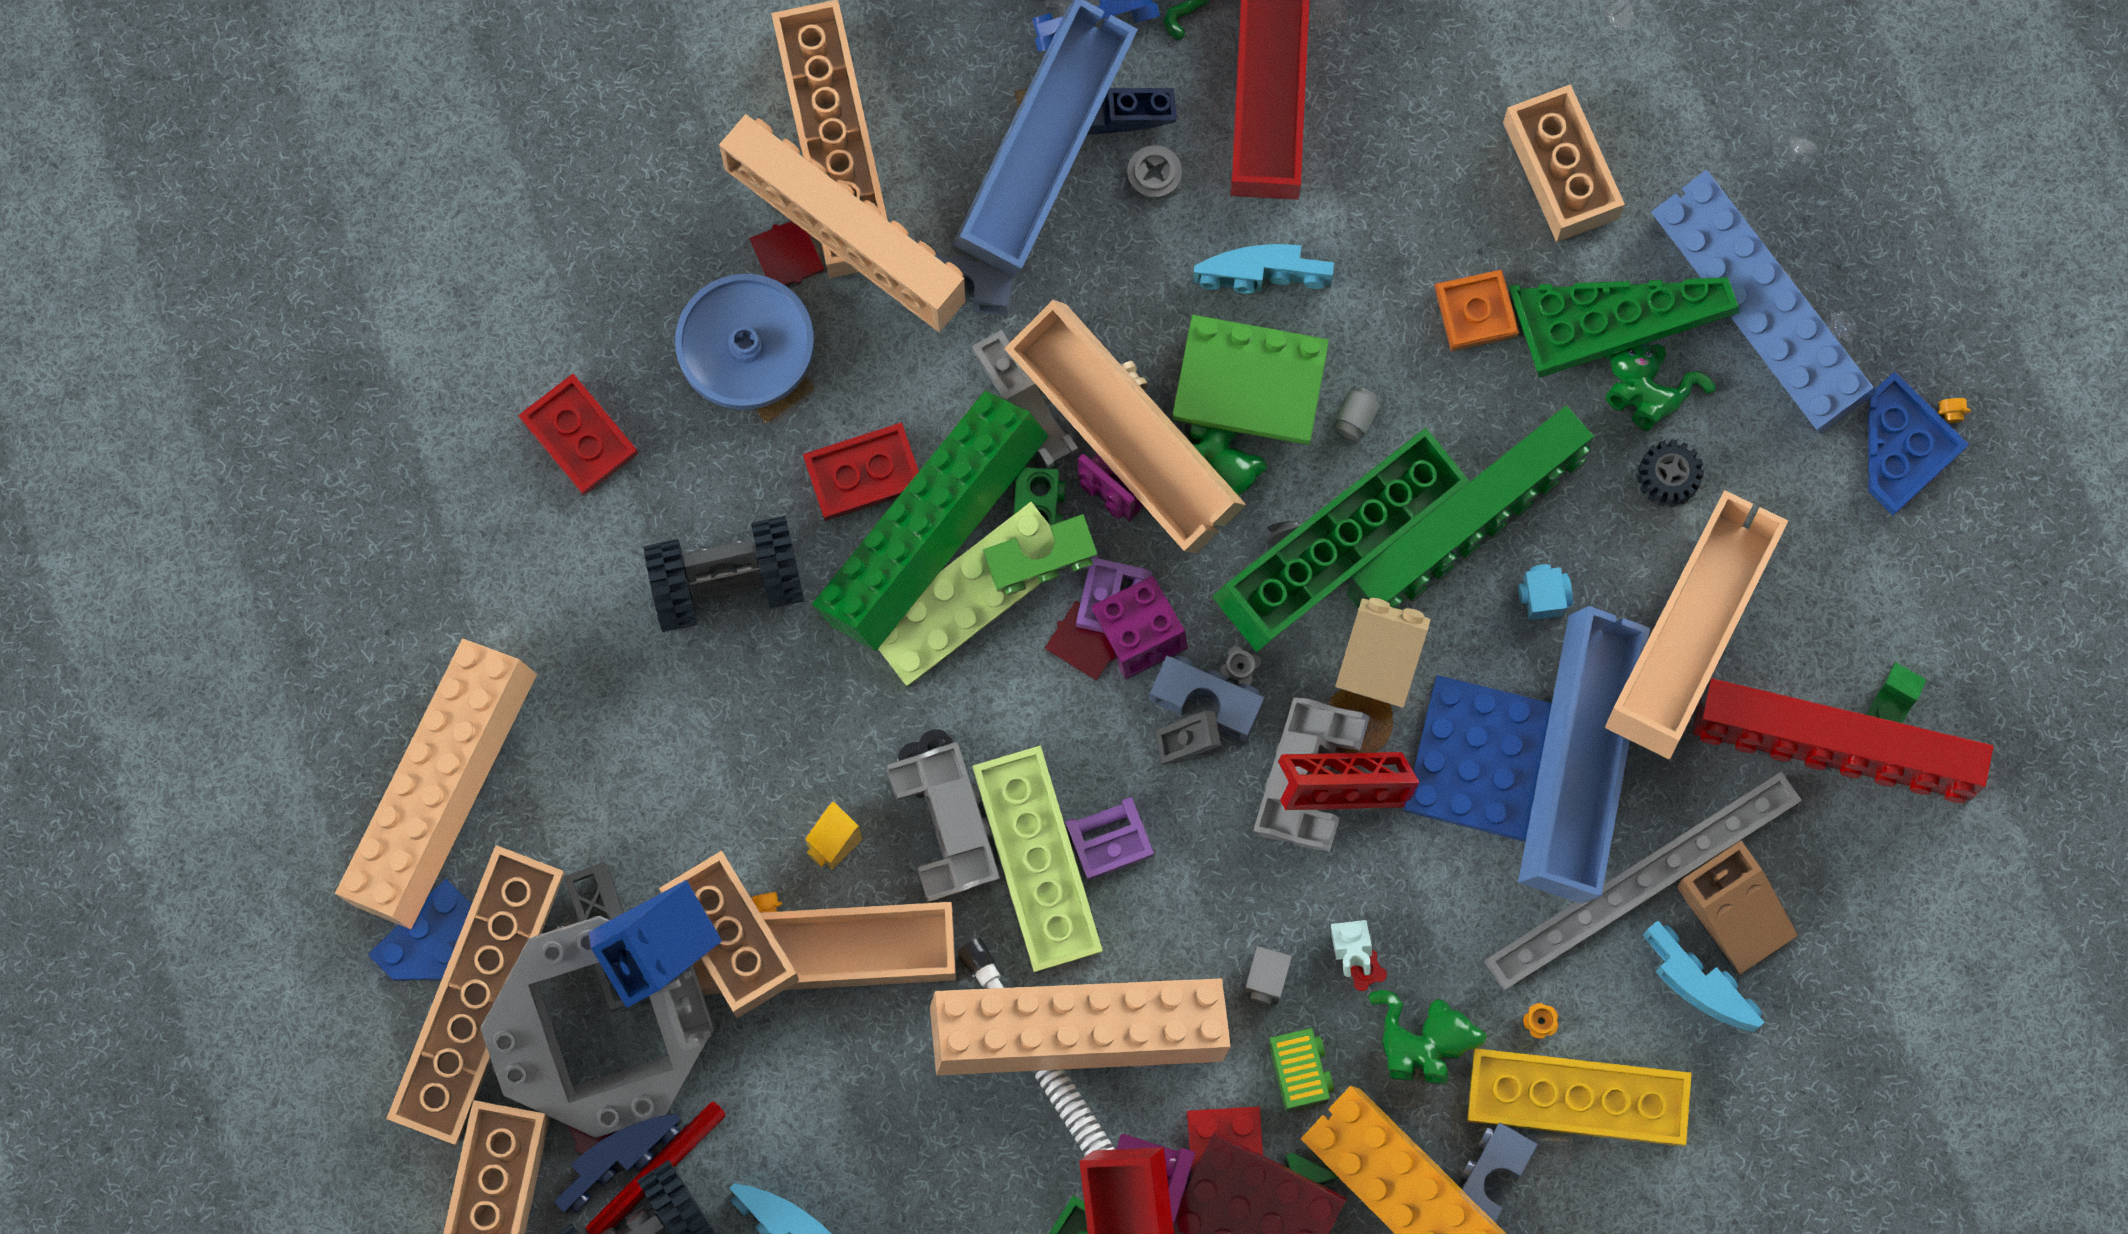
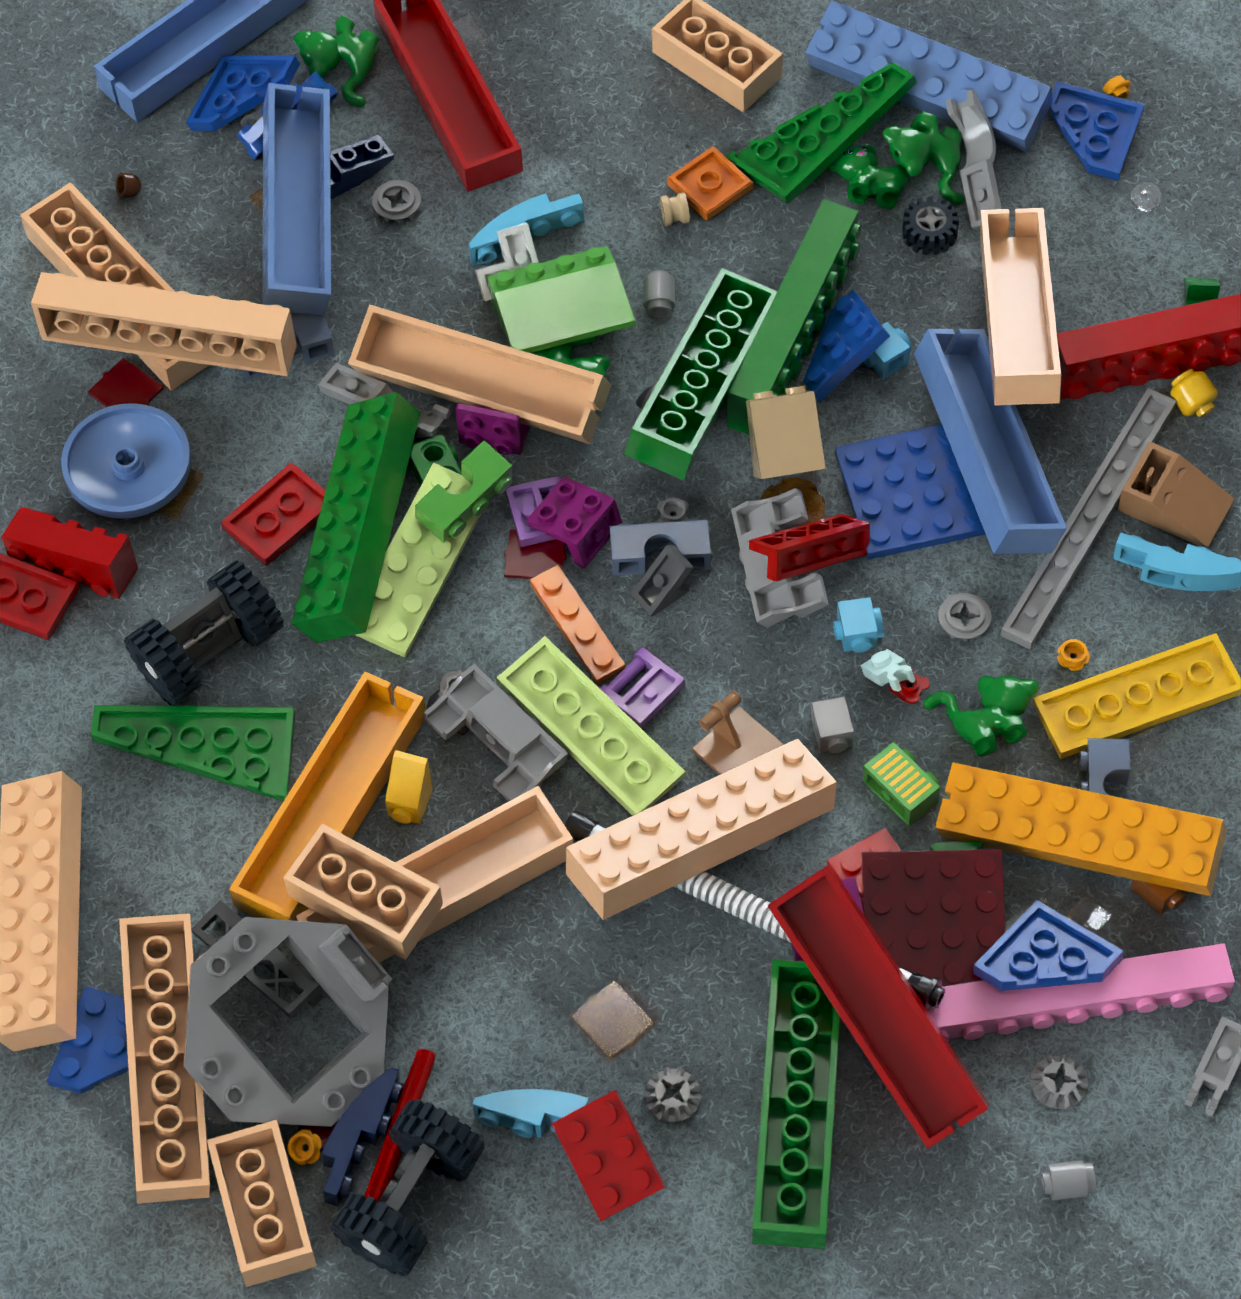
camera: 25 degrees left, 15 degrees down
blue slope [589,880,722,1008] -> none
none -> red wedge [1,507,138,599]
none -> green wing [91,705,295,801]
none -> reddish brown hinge [116,173,141,198]
none -> light orange piece [229,671,426,921]
none -> light orange plate [288,1130,322,1165]
none -> white plate [475,223,539,301]
none -> orange plate [530,565,626,685]
none -> clear orange piece [570,980,654,1060]
none -> tan wheel [660,192,690,227]
none -> medium nougat plate [692,691,784,775]
none -> blue plate [803,289,890,402]
none -> medium azure brick [833,597,884,653]
none -> green animal [882,112,964,205]
none -> light grey gear [938,593,992,642]
none -> light grey piece [945,89,1002,231]
none -> clear plate [1131,182,1162,211]
none -> yellow head [1170,369,1218,418]

